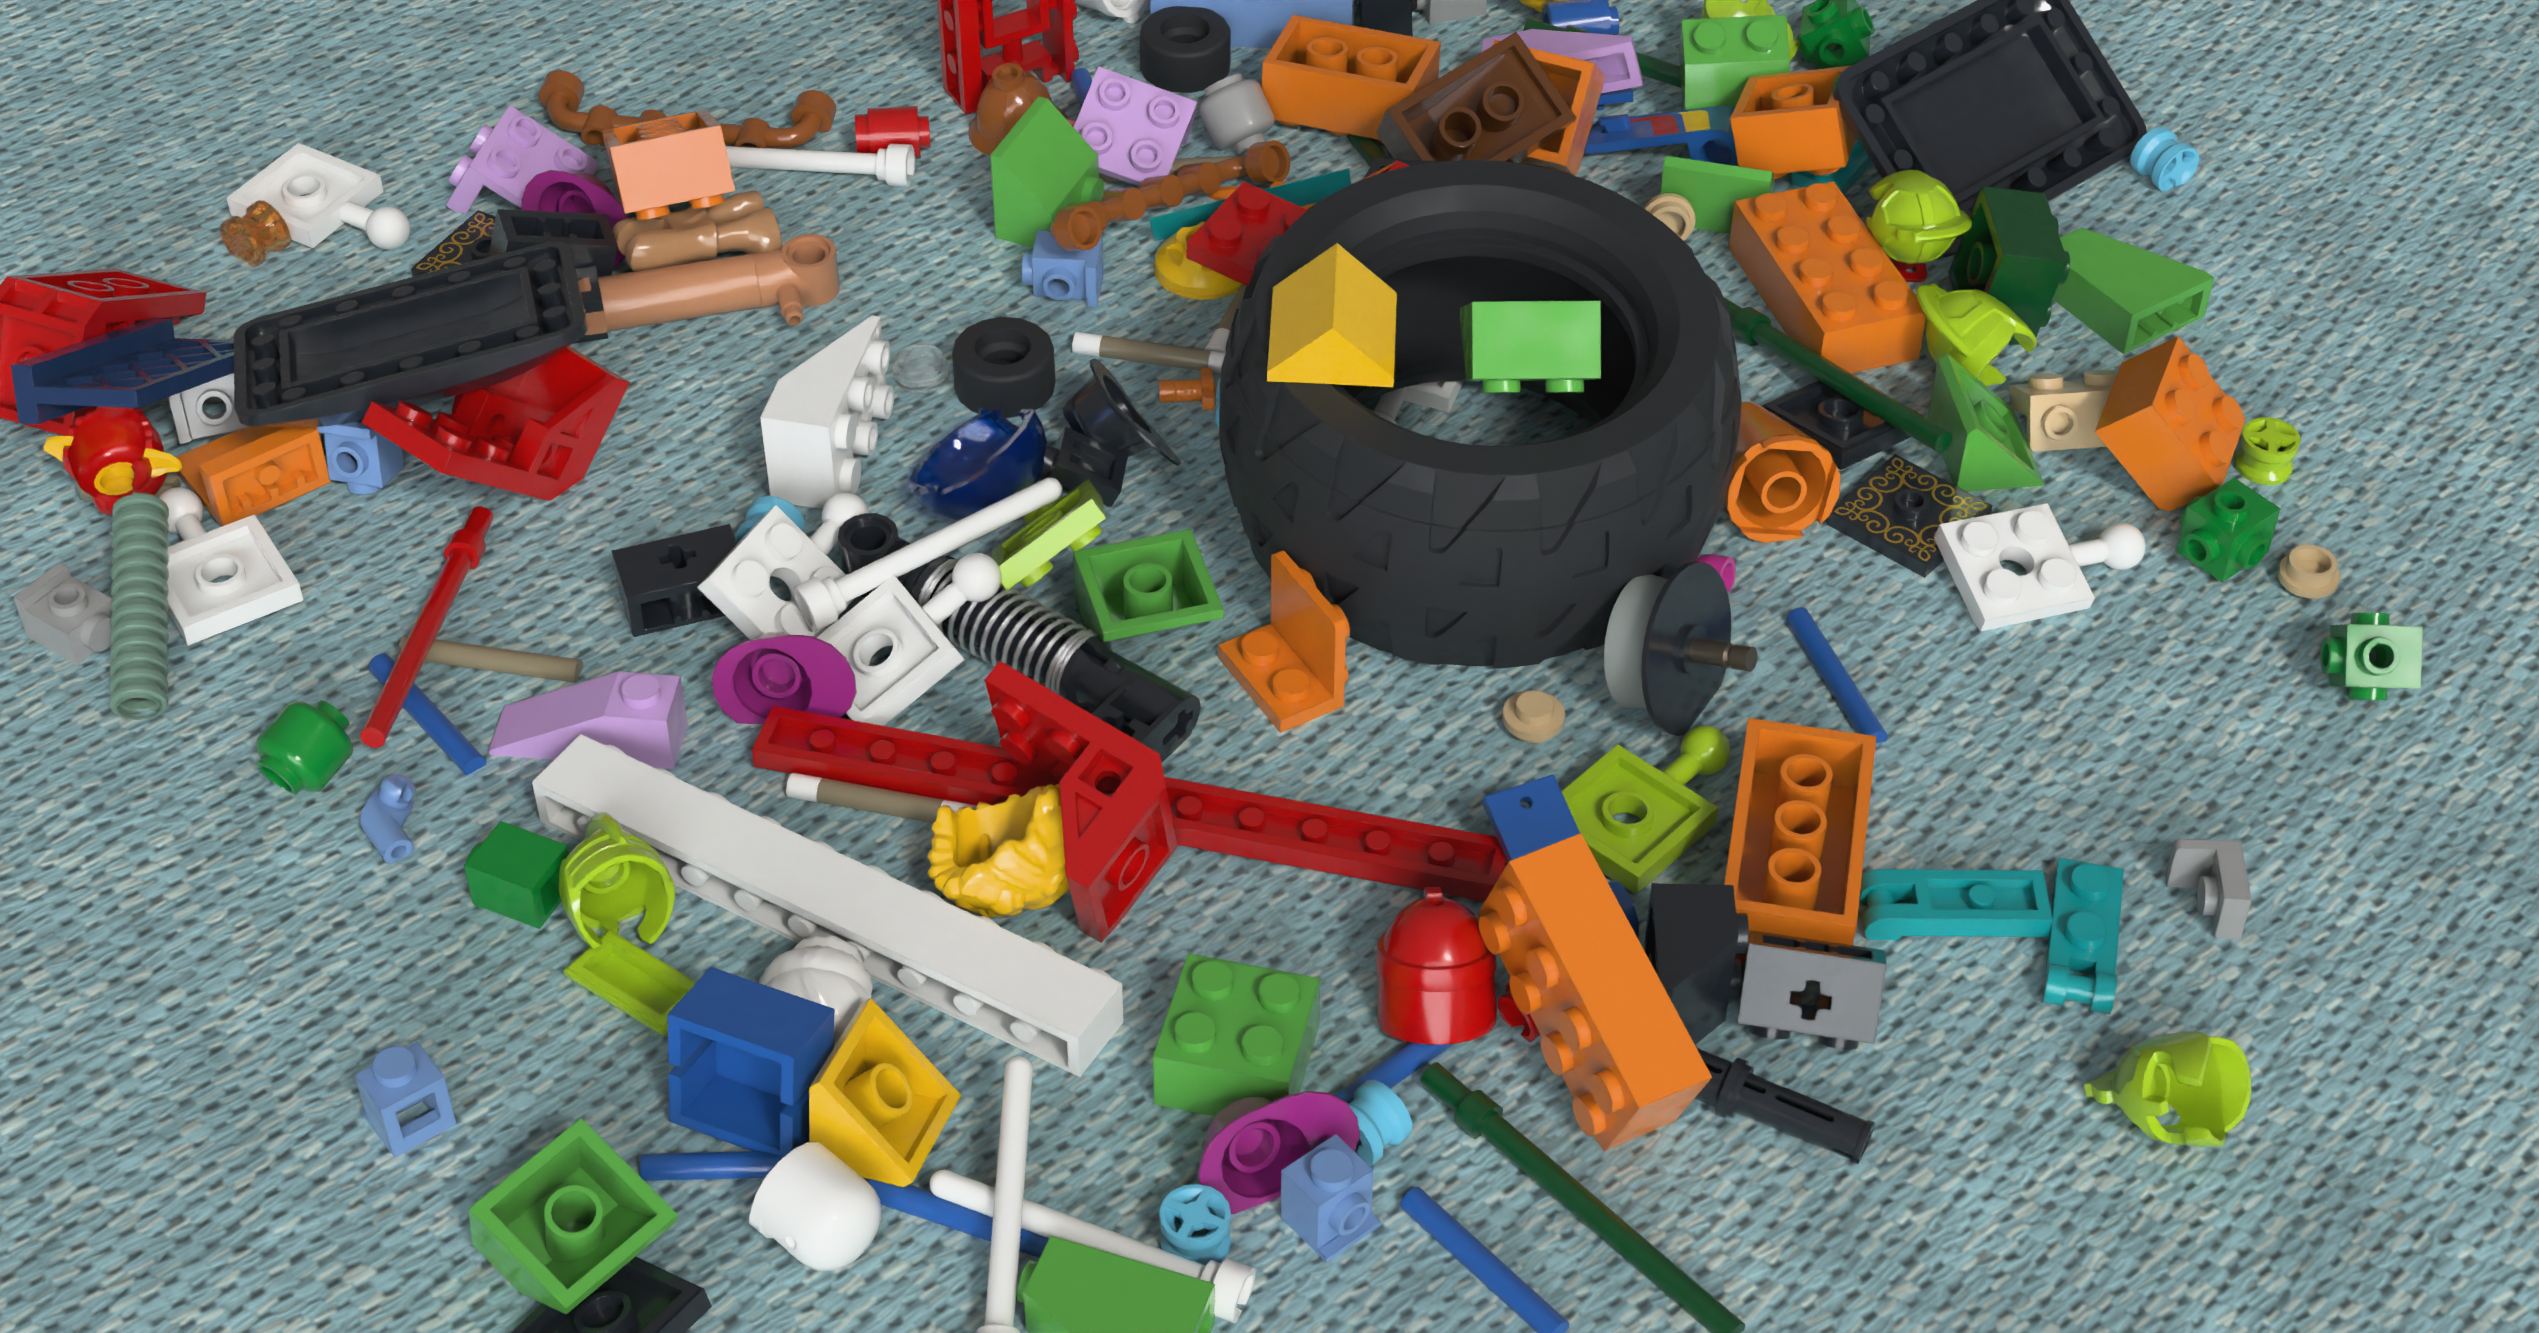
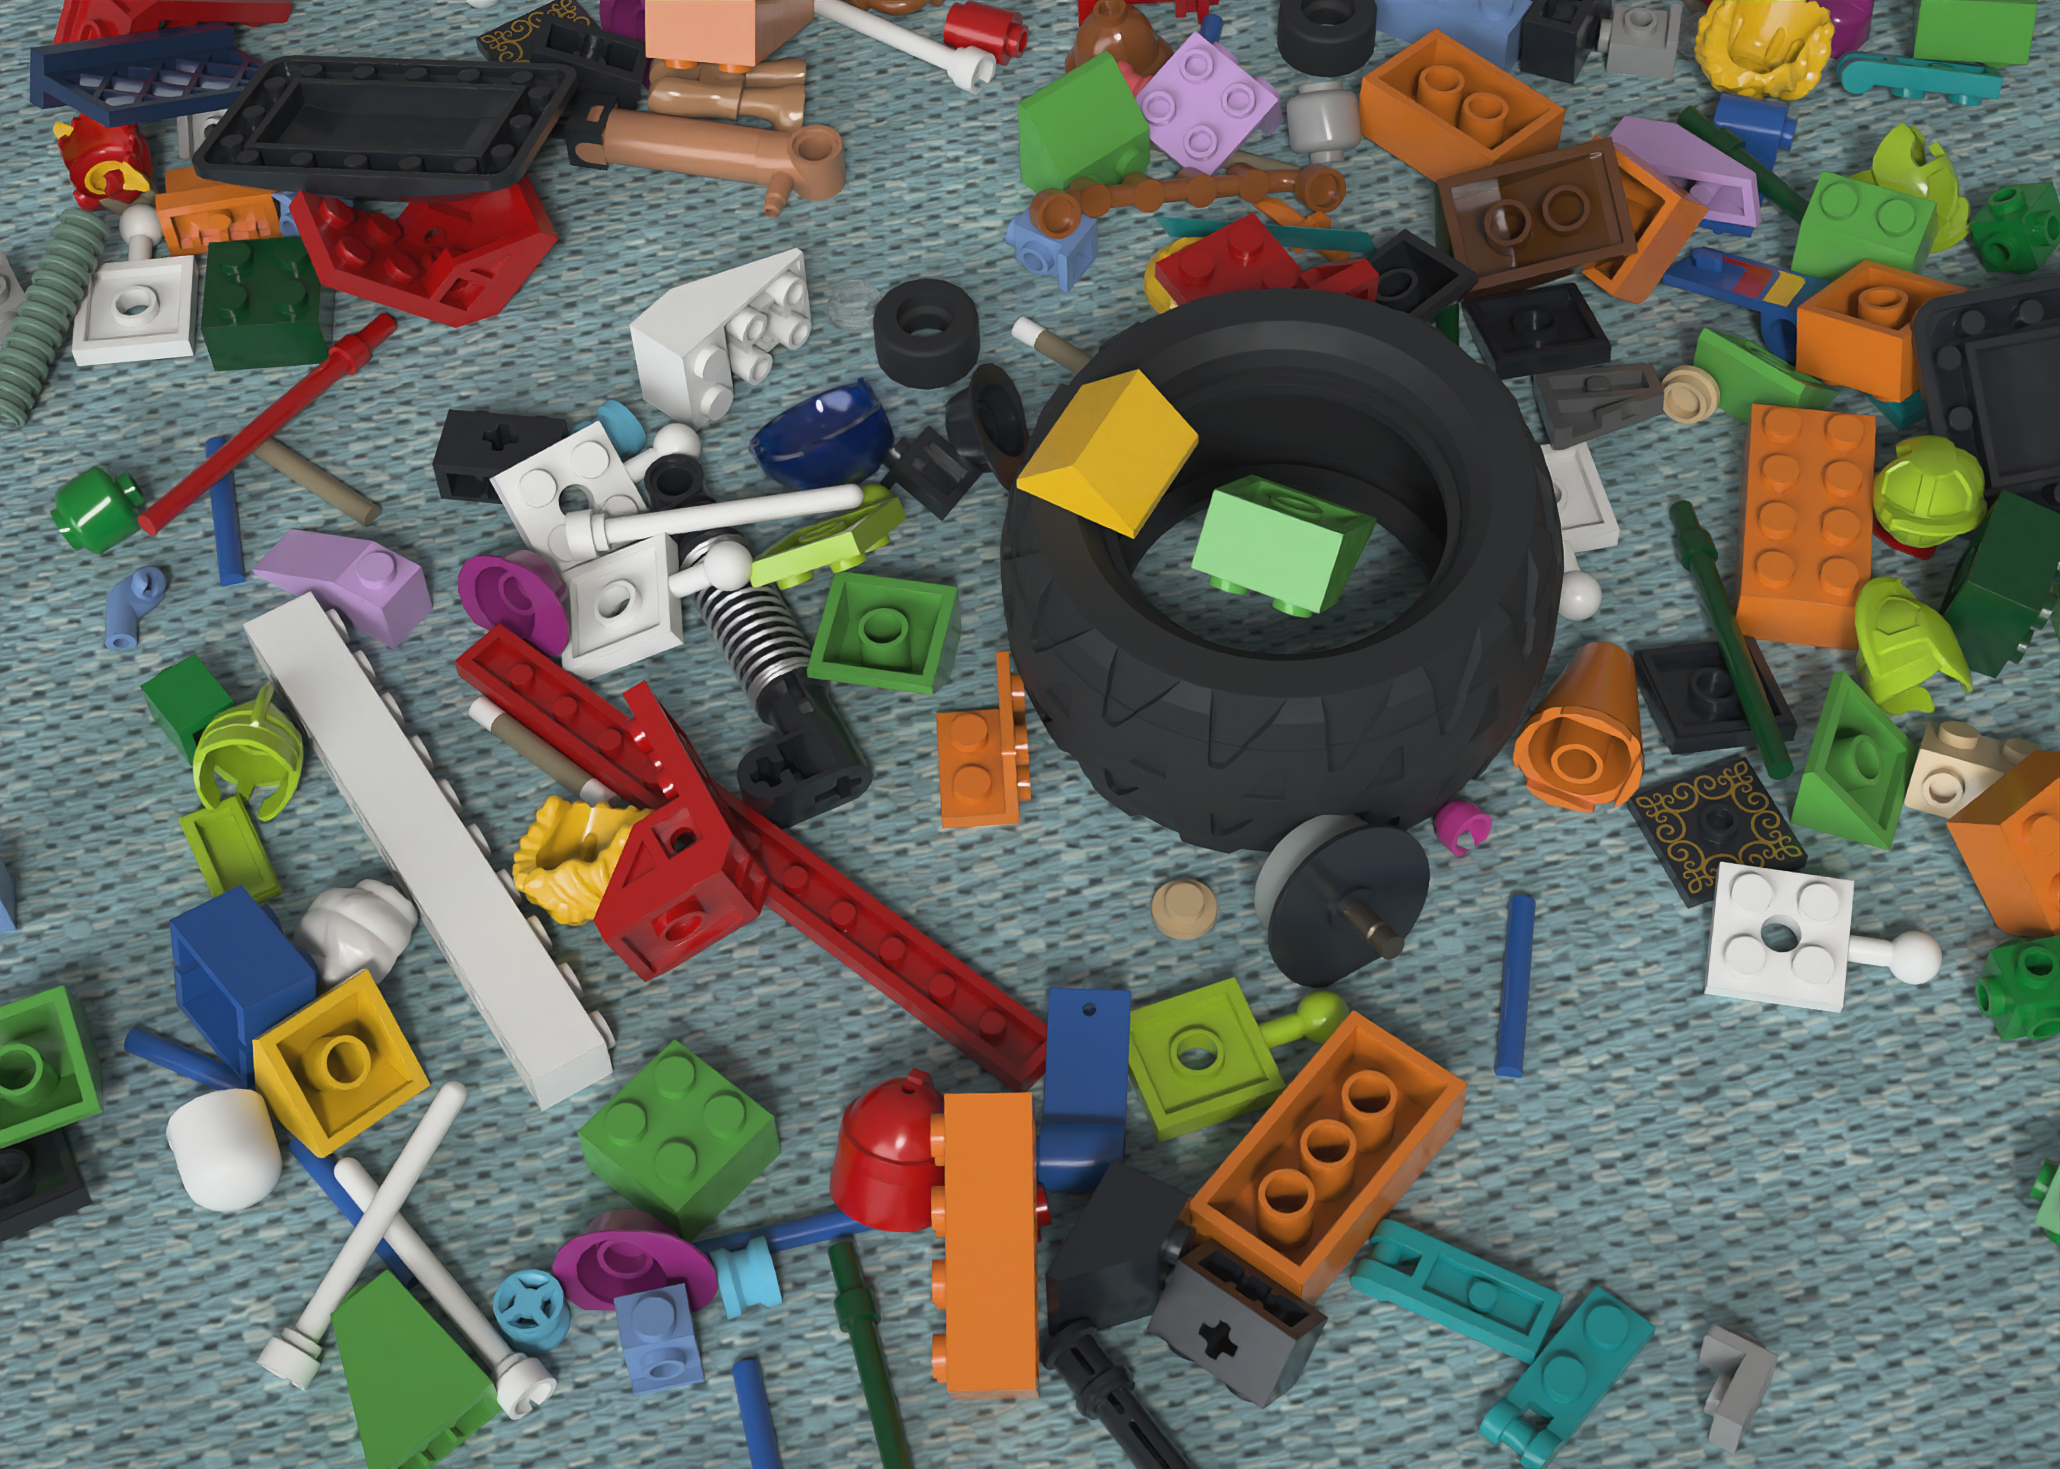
camera: 30 degrees right, 10 degrees up
none -> dark green brick [201,236,336,371]

